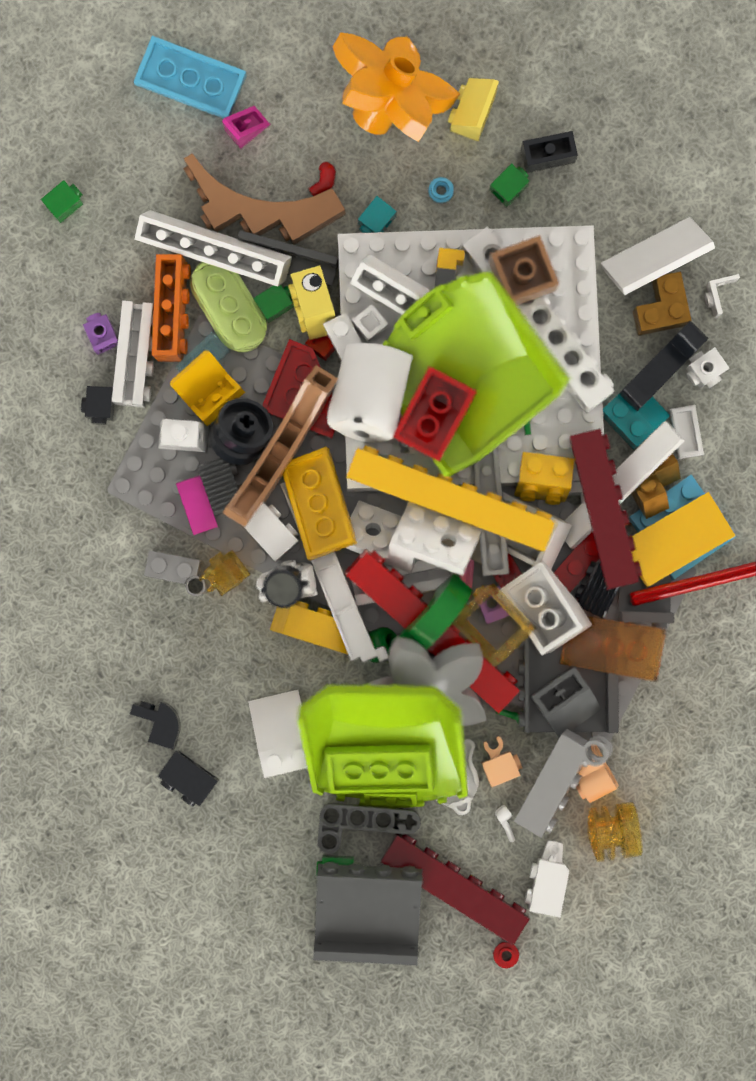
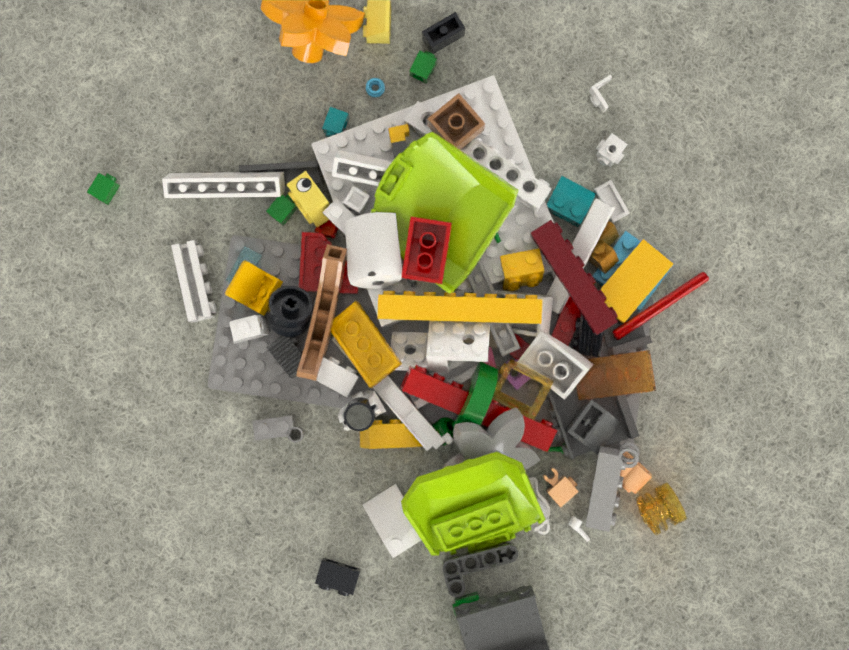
camera: 15 degrees left, 0 degrees up
black brick [81,386,114,425] -> none
medium lavender brick [83,313,118,355] -> none
black brick [130,701,181,750] -> none
medium azure plate [134,36,247,119] -> none
orange brick [152,254,191,362] -> none
dark pink slope [176,475,218,535] -> none
medium nougat arch [183,153,346,245] -> none
yellowish green tile [190,262,267,352] -> none
clear yellow brick [199,550,251,596] -> none
dark pink slope [222,105,271,149] -> none
red arm [308,162,336,197] -> none
dark red brick [381,834,530,946] -> none
red plate [493,942,519,968] -> none
white hinge [524,840,569,917] -> none
white tile [601,217,715,295] -> none
black beam [619,321,709,411] -> none
pearl gold brick [632,271,692,336] -> none

